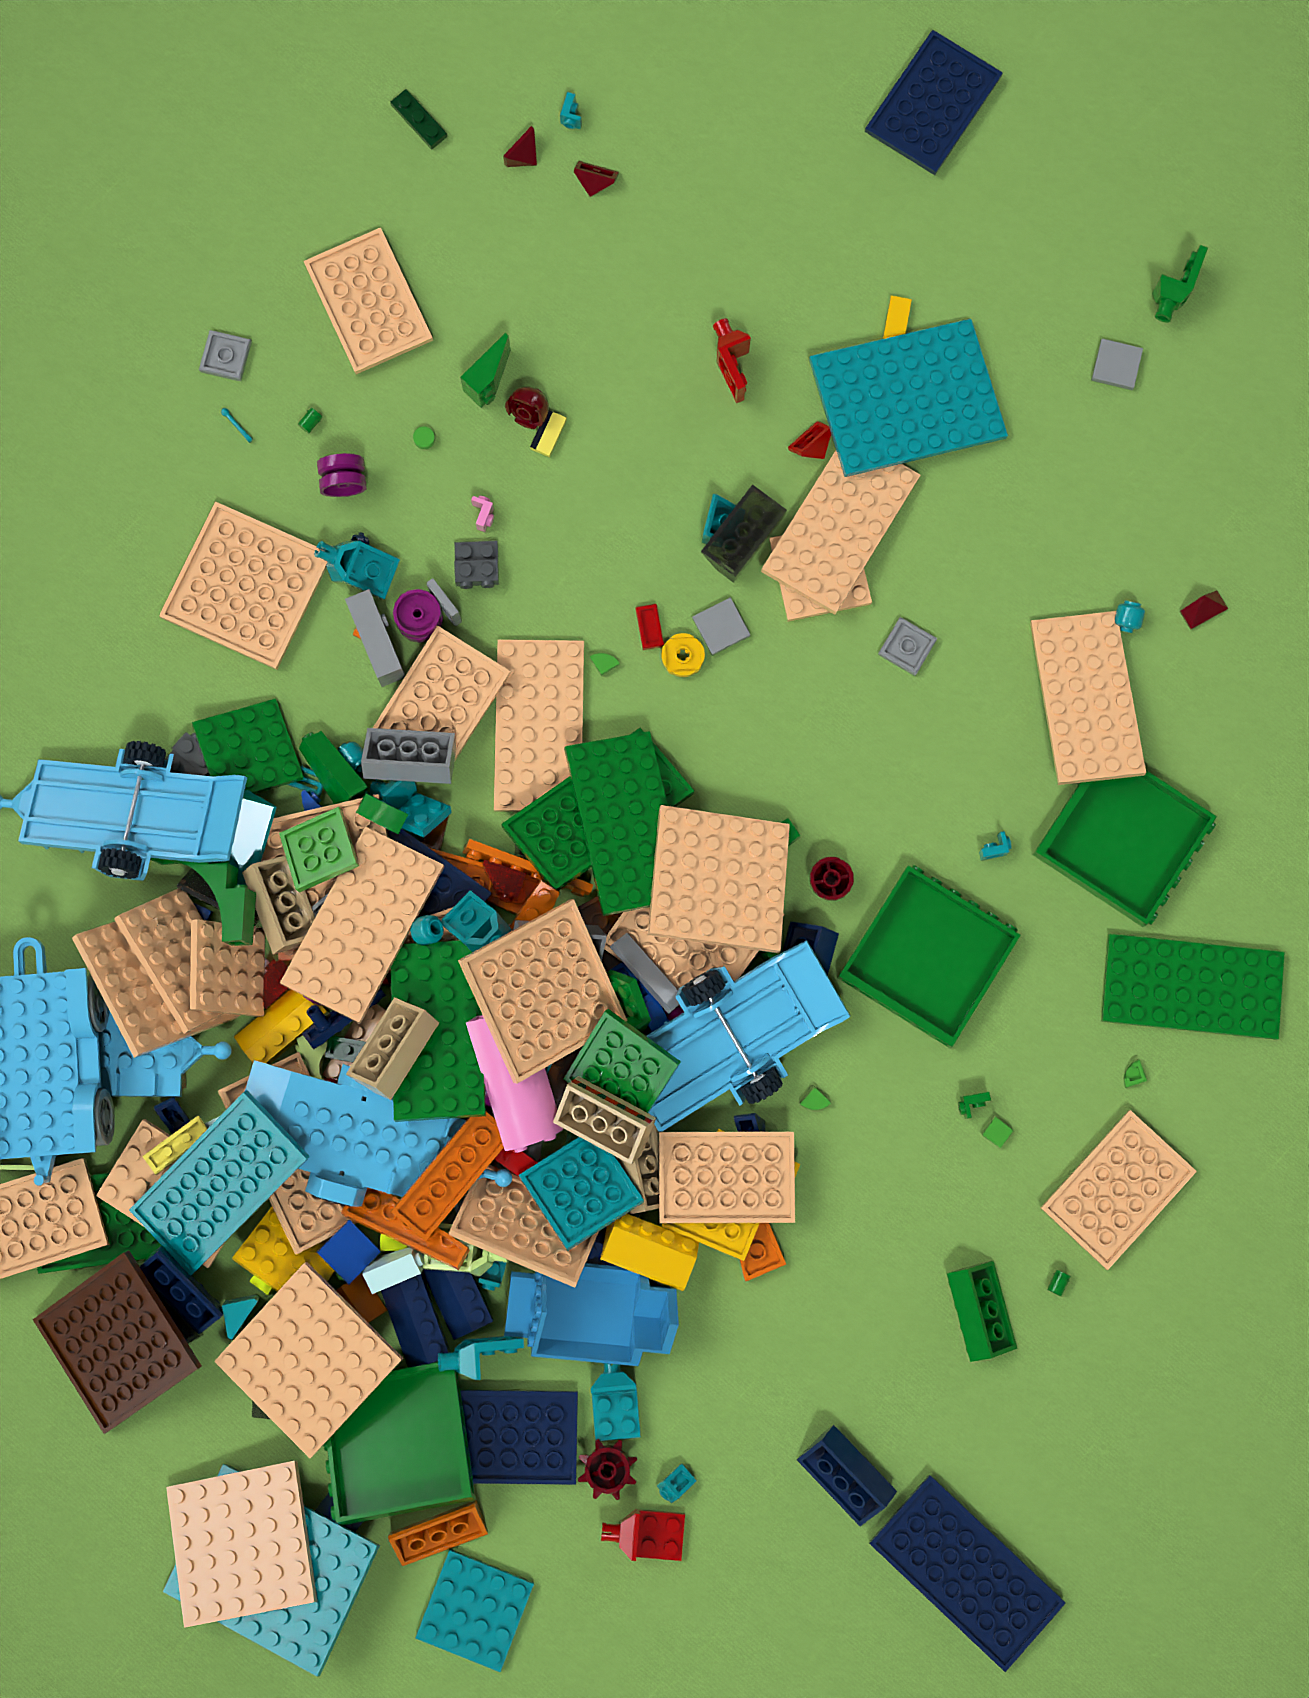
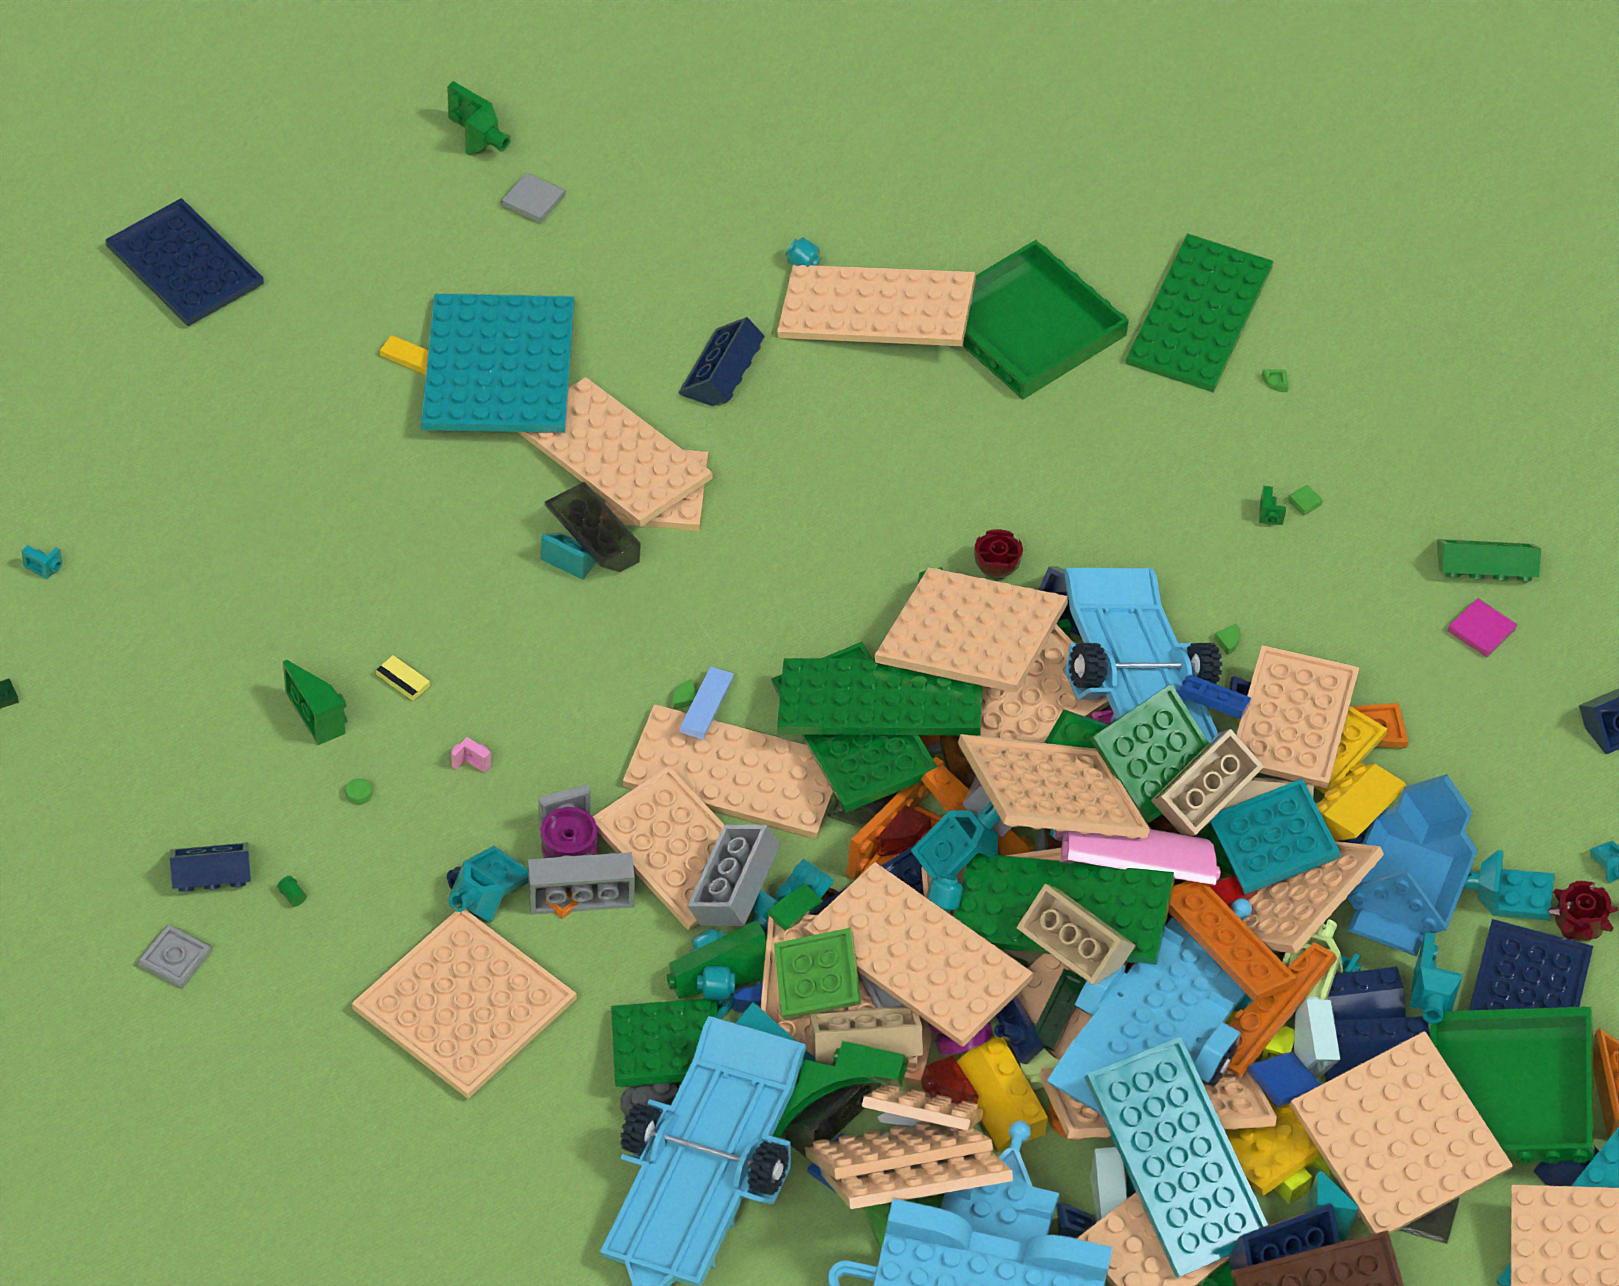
camera: 75 degrees left, 30 degrees down
light yellow tile [142,1116,208,1175] -> none
teal hinge [221,408,252,443] -> none
light nougat plate [303,227,433,374] -> none
magenta wheel [317,453,367,497] -> none
dark grey plate [454,541,499,589] -> none
dark red slope [503,126,537,167] -> none
dark red cylinder [505,387,549,429] -> none
dark red slope [574,161,619,197] -> none
light grey tile [610,933,680,1014] -> none
red tile [635,604,664,650] -> none
yellow plate [661,633,705,677] -> none
light grey tile [692,597,750,656] -> none
red plate [713,318,751,404] -> none
red slope [788,421,831,459] -> none
green panel [838,865,1021,1048] -> none
light grey tile [878,617,937,676] -> none
teal bracket [979,831,1011,861] -> none
light nougat plate [1040,1110,1197,1270] -> none
green piece [1047,1269,1071,1297] -> none
dark red slope [1180,591,1228,630] -> none
none -> dark blue slope [170,842,251,892]
none -> dark blue slope [679,317,765,406]
none -> light blue tile [680,666,734,740]
none -> teal head [697,966,735,1000]
none -> blue plate [1177,675,1251,719]
none -> dark pink tile [1448,598,1517,657]

